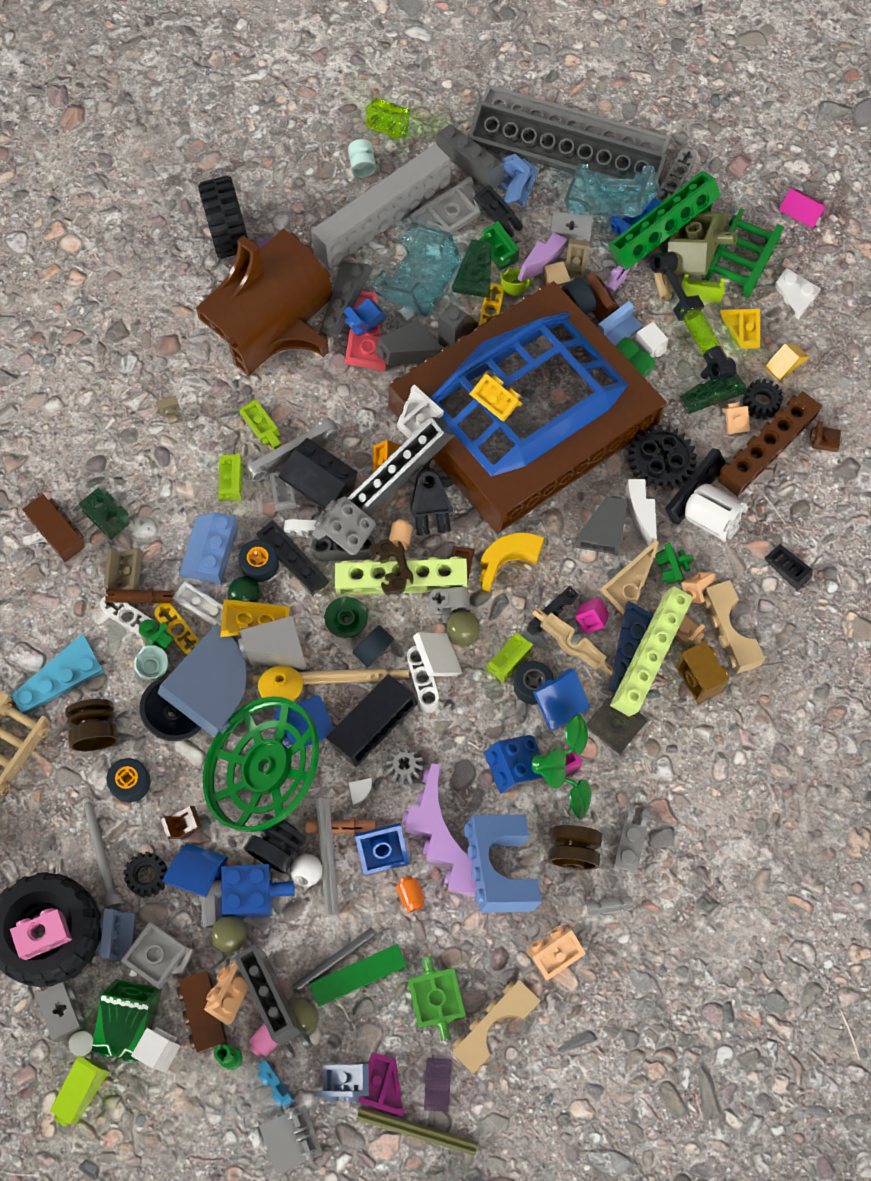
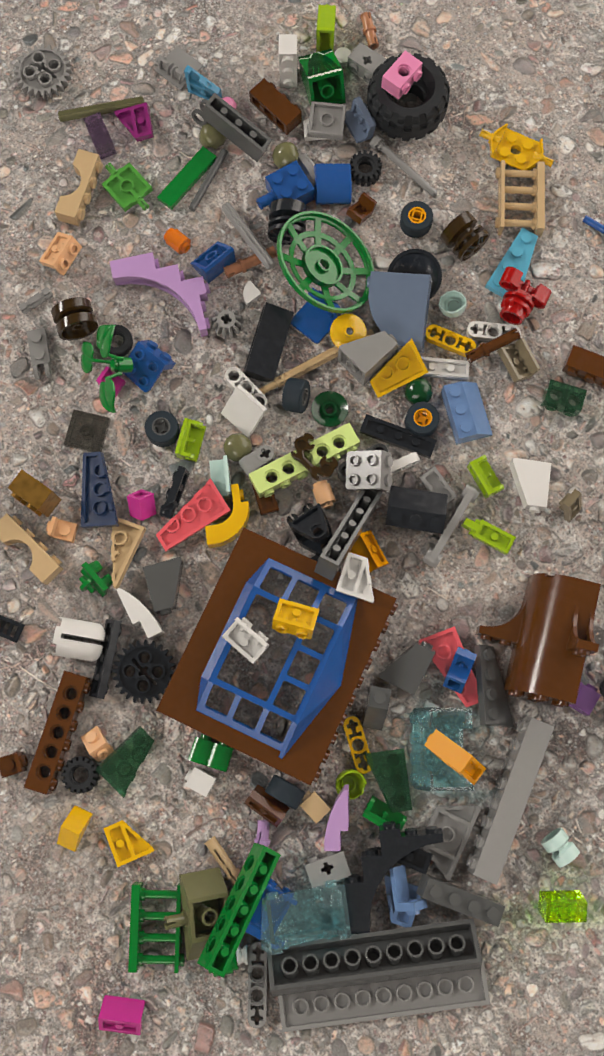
camera: 155 degrees right, 10 degrees up
green hips [138,619,174,651] -> none
light nougat bracket [204,963,248,1025] -> none
green pin [214,1045,243,1070] -> none
white piece [290,854,322,887] -> none
sand blue bracket [315,1064,369,1102] -> none
medium blue arch [464,815,542,913] -> none
tan piece [531,607,613,676] -> none
blue slope [533,668,590,730] -> none
dark tan plate [565,238,590,279] -> none
light blue panel [598,301,643,346] -> none
yellowish green brick [610,586,693,716] -> none
black piece [650,251,736,380] -> none
light nougat bracket [681,572,716,604] -> none
lime hinge [682,274,725,303] -> none
white wing [775,268,821,320] -> none
none -> black tyre [109,324,133,357]
none -> coral wing [156,478,231,552]
none -> light aqua panel [209,455,232,498]
none -> white bracket [222,617,270,664]
none -> black arch [343,821,444,934]
none -> nougat pin [360,12,379,50]
none -> light orange window [424,729,486,785]
none -> red beam [499,266,552,325]
none -> white slope [509,458,551,513]

